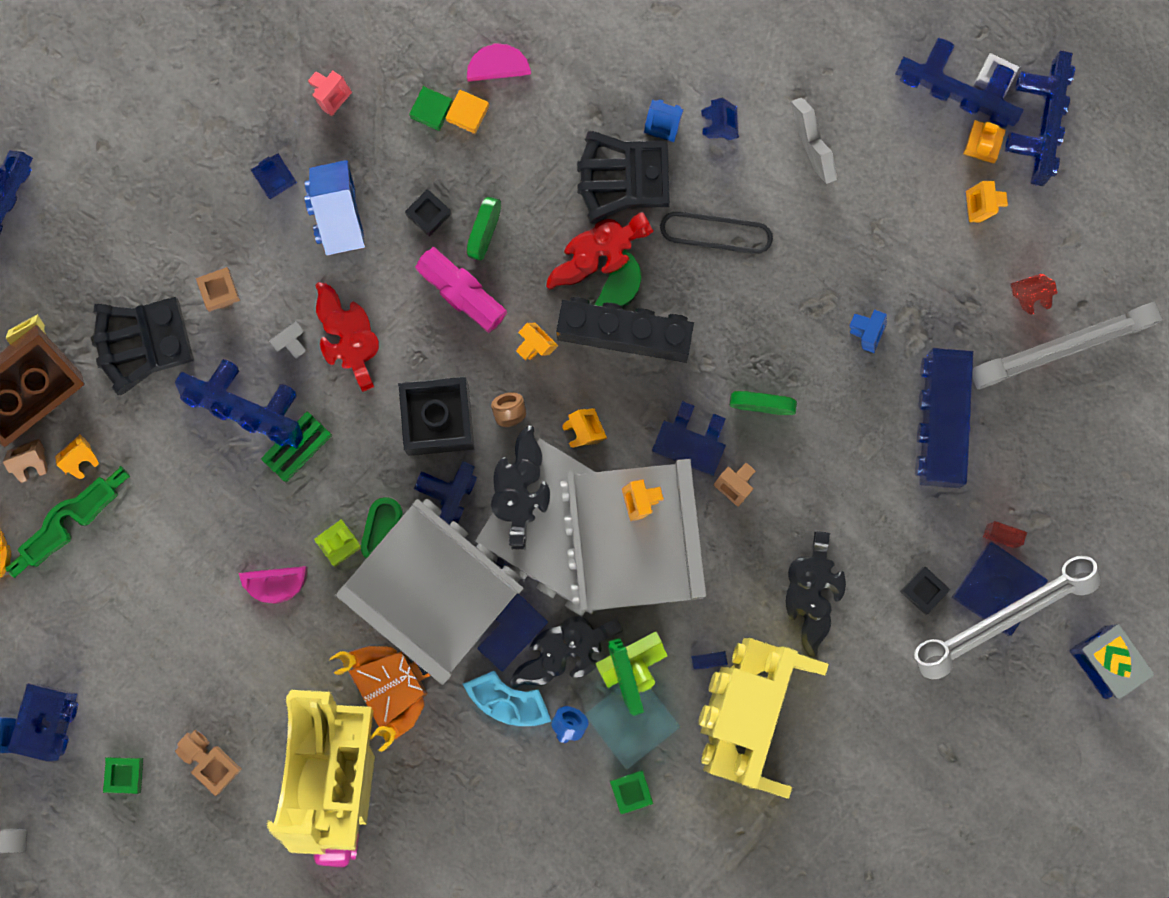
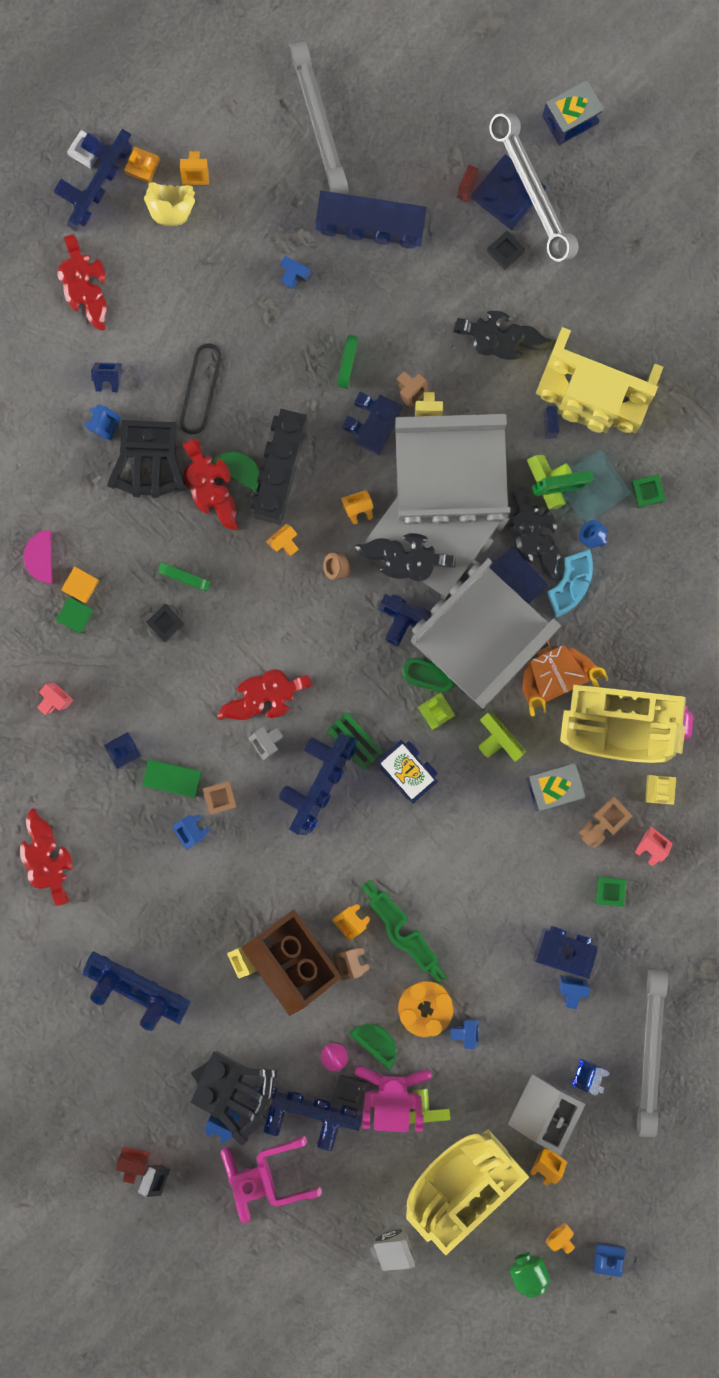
camera: 90 degrees left, 5 degrees up
black plate [90,297,194,395] -> none
dark pink tile [239,566,308,604] -> none
brick [304,160,365,255] -> none
black brick [398,377,475,456] -> none
dark pink piece [415,247,507,334] -> none
light orange tile [622,479,664,521] -> none
light grey tile [791,98,837,184] -> none
clear blue plate [1005,51,1075,186] -> none
clear red tile [1011,273,1058,315] -> none
none -> red piece [20,808,73,906]
none -> red piece [58,234,107,331]
none -> green tile [142,759,202,798]
none -> light yellow hair [144,182,195,226]
none -> blue tile [172,814,210,850]
none -> brick [376,740,438,804]
none -> light yellow tile [415,392,443,417]
none -> lime tile [478,710,526,762]
none -> light grey piece [526,764,585,811]
none -> coral tile [635,826,673,866]
none -> light yellow tile [645,775,676,805]

